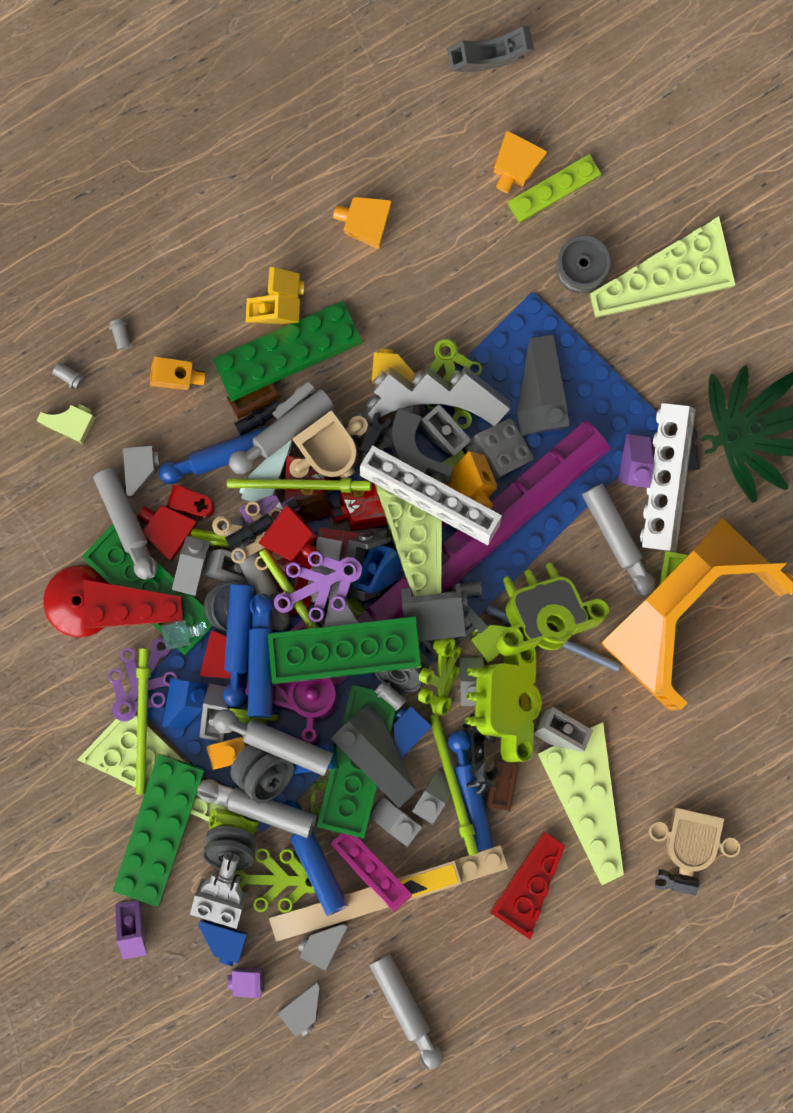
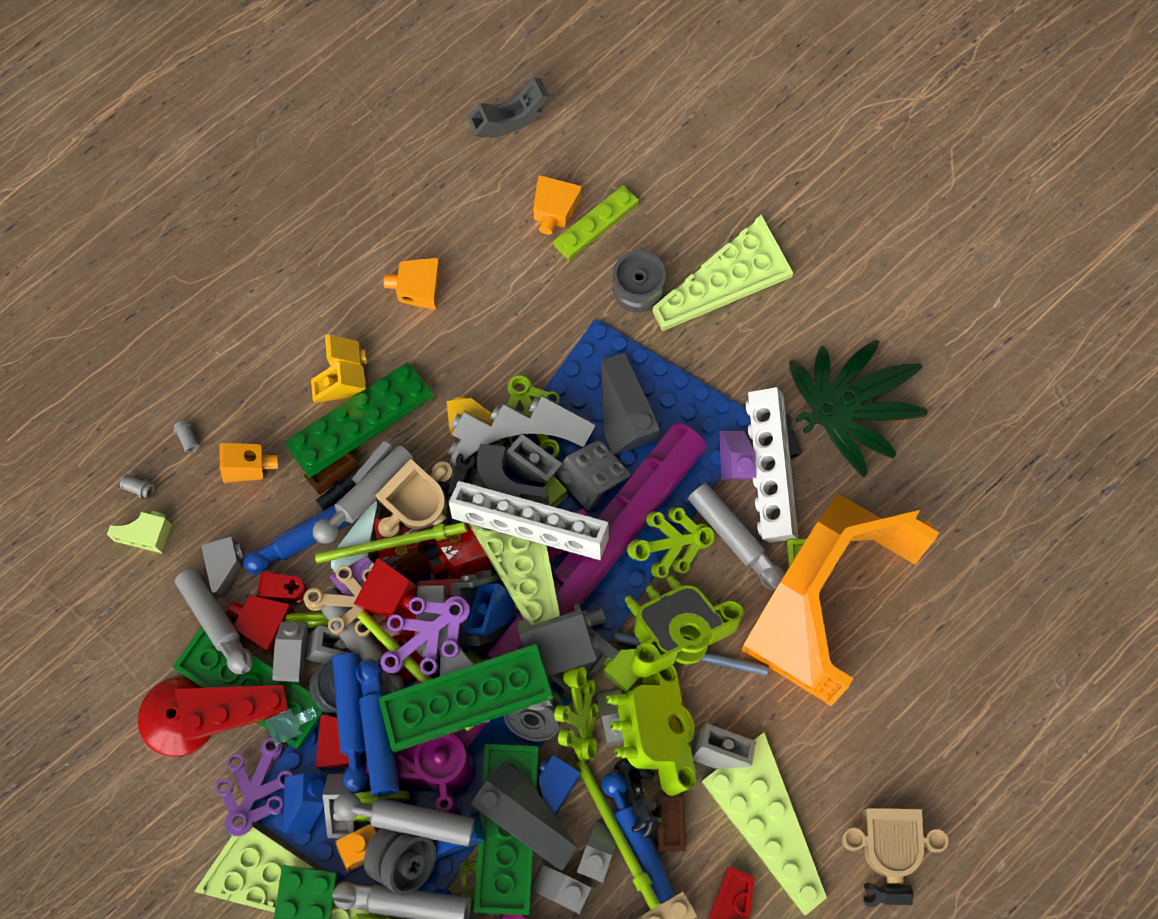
camera: 10 degrees left, 15 degrees down
lime bar [136,648,151,795] -> none
black pin [225,513,273,550] -> none
light grey pin [375,681,406,711] -> none
light orange torso [443,451,497,509] -> none
none -> lime plant [627,507,714,578]

